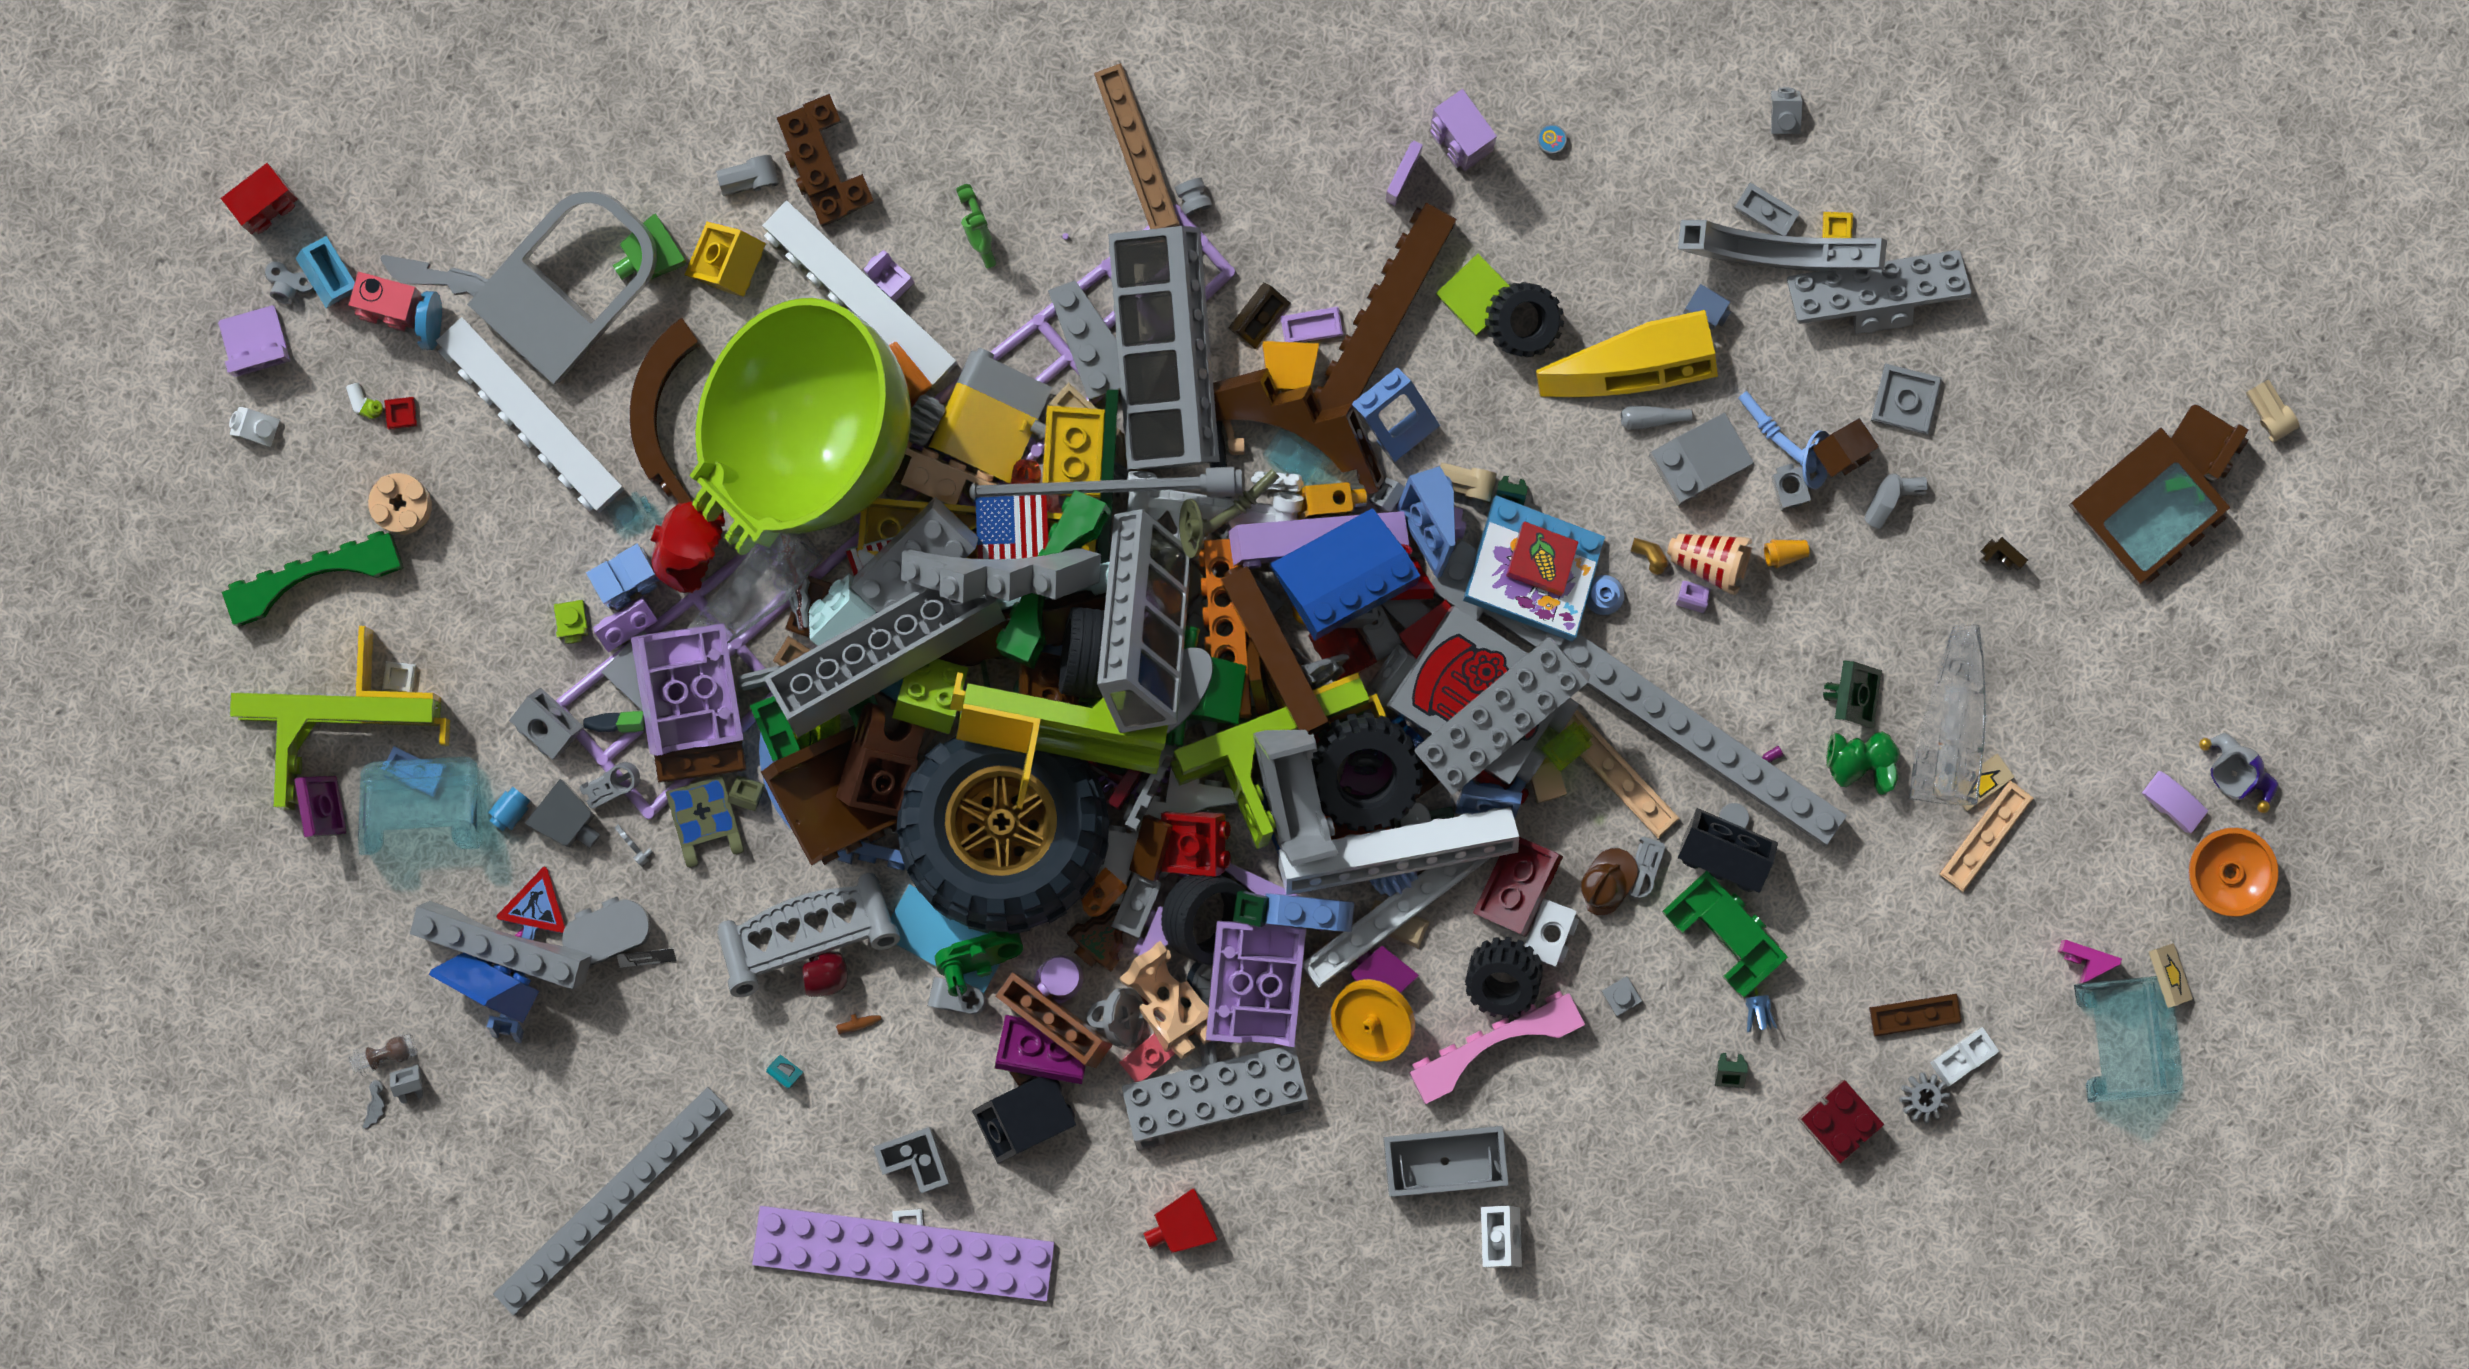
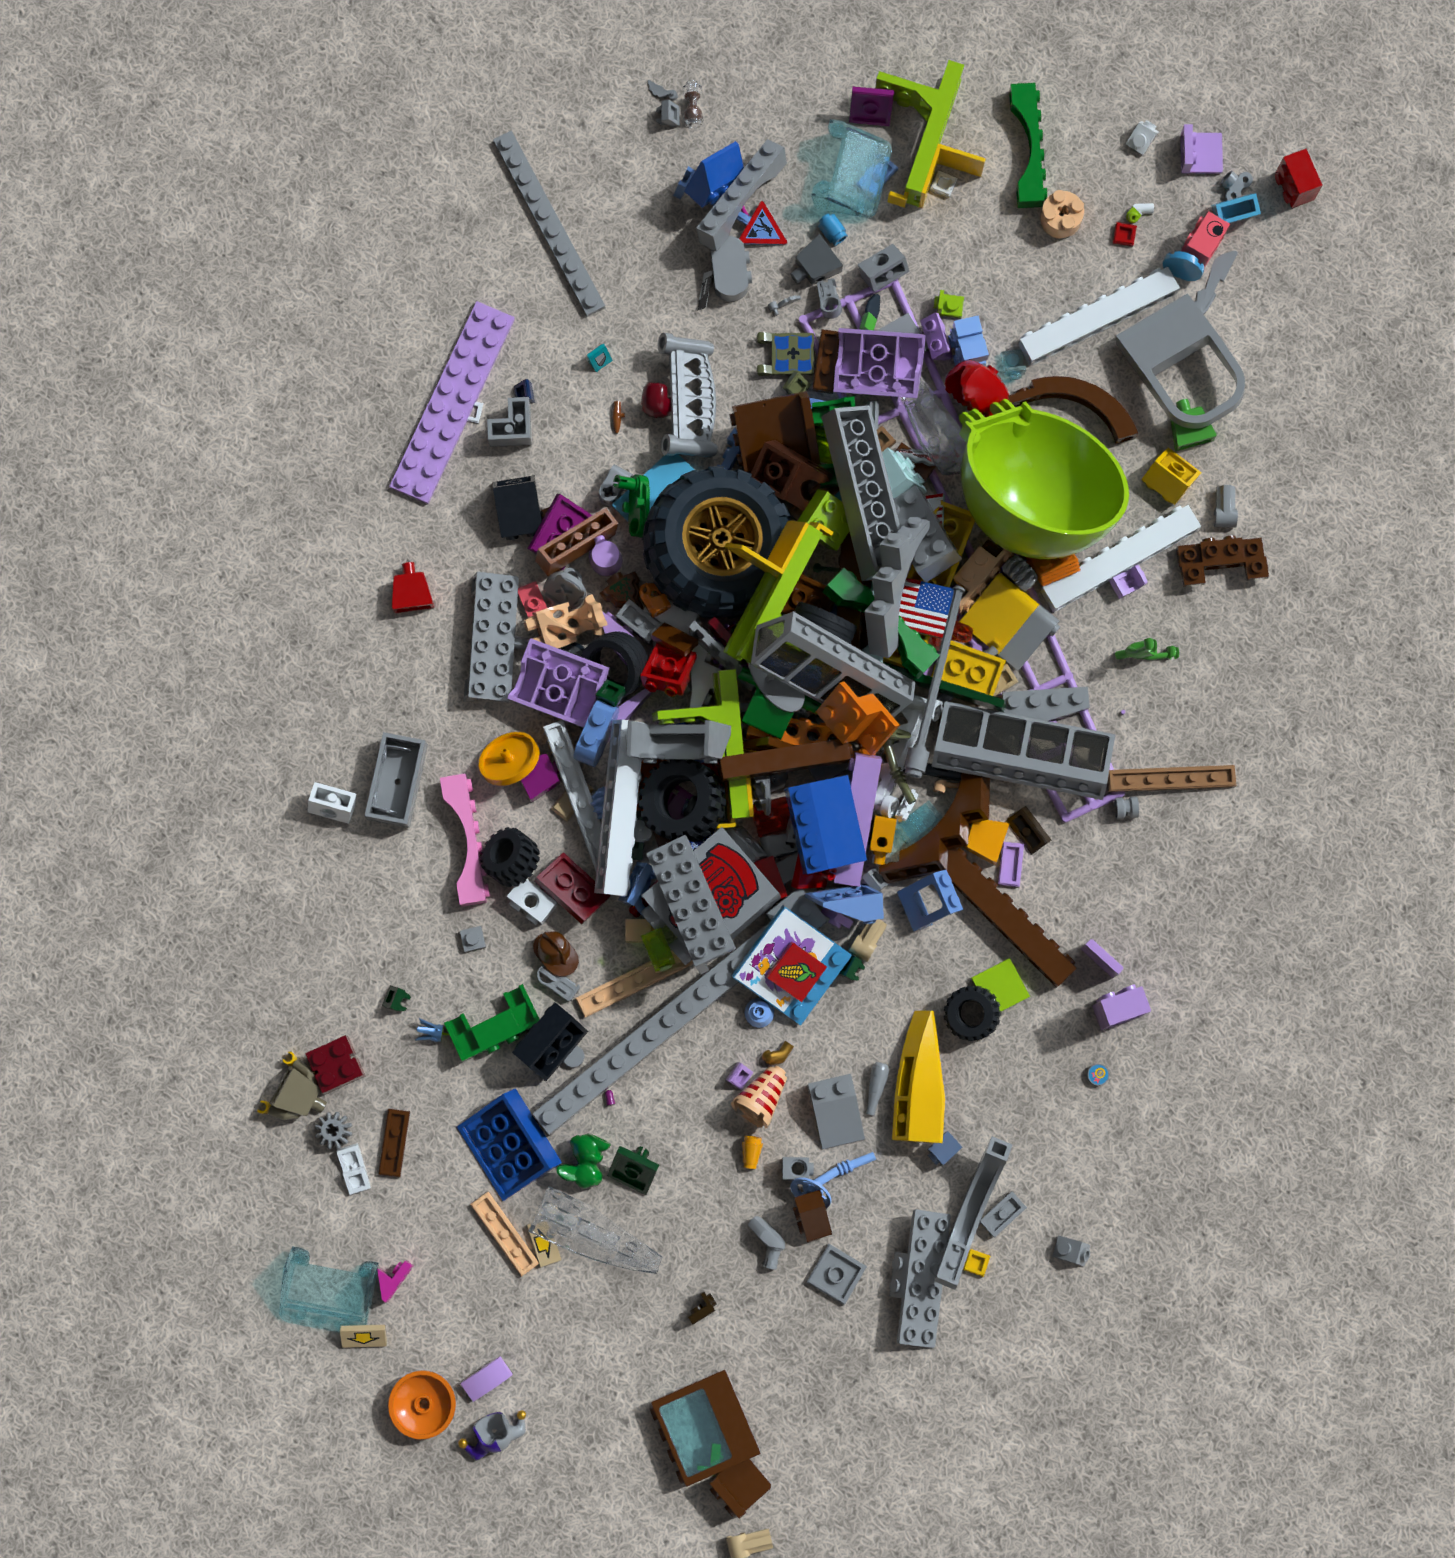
camera: 105 degrees right, 5 degrees down
none -> dark tan torso [257,1051,327,1120]
none -> blue slope [457,1088,562,1201]
none -> dark blue slope [514,379,535,404]
none -> orange bracket [816,681,900,755]

